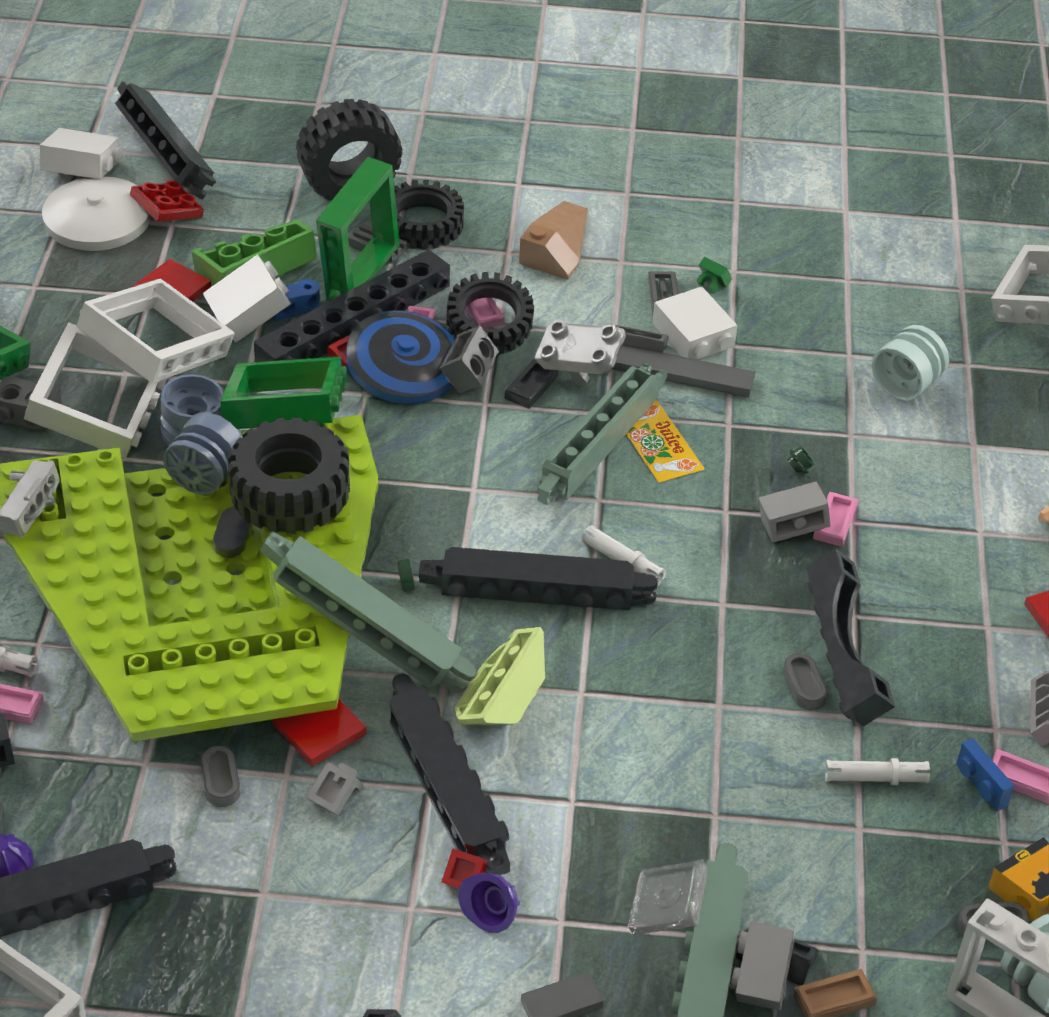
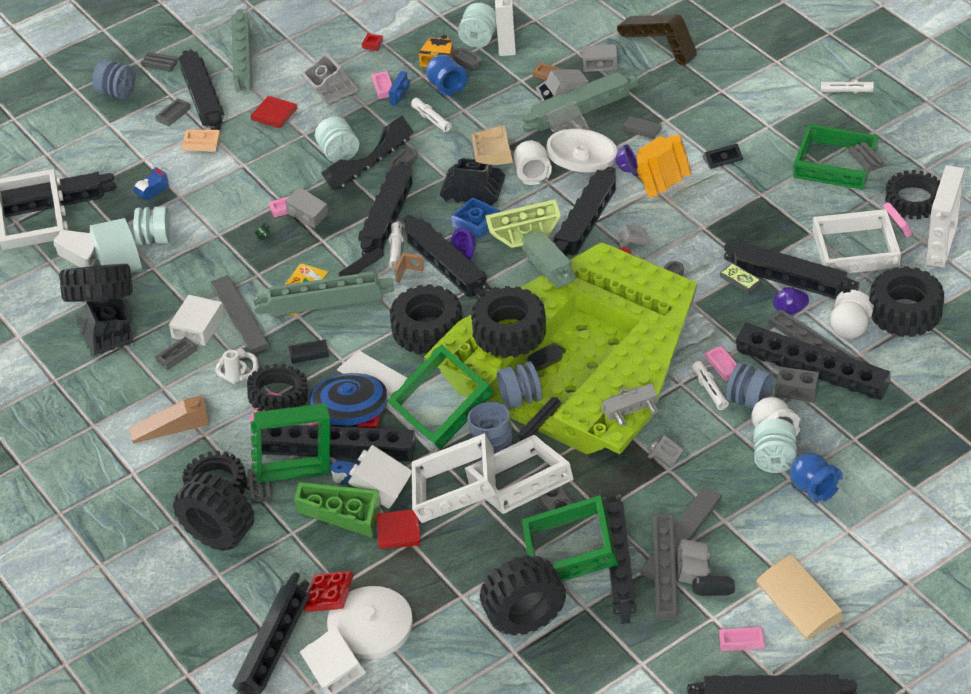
camera: 125 degrees left, 0 degrees up
dark grey brick [440,325,499,394] -> none
red plate [441,848,488,888] -> none
light grey shield [535,320,626,386] -> none
dark grey tile [614,325,669,353] -> none
green tile [697,257,732,294] -> none
none -> white slope [54,230,98,267]
none -> black tyre [59,264,133,302]
none -> black slope [77,299,133,356]
none -> light aqua slope [90,218,142,273]
none -> blue leg [134,167,169,200]
none -> white piece [215,349,259,384]
none -> light aqua wheel [315,116,359,163]
none -> white sticker [337,351,407,400]
none -> black axle [338,247,384,277]
none -> black hinge [358,161,413,257]
none -> black tyre [390,284,463,354]
none -> medium nougat bracket [394,253,424,283]
none -> blue tile [426,55,468,96]
none -> black slope [439,158,506,206]
none -> dark purple piece [450,228,476,260]
none -> blue brick [451,198,500,238]
none -> tan slope [471,125,513,165]
none -> white tile [513,140,552,185]
none -> black axle [518,397,561,441]
none -> white dish [546,129,617,172]
none -> light orange slope [637,135,691,197]
none -> tile [720,263,761,294]

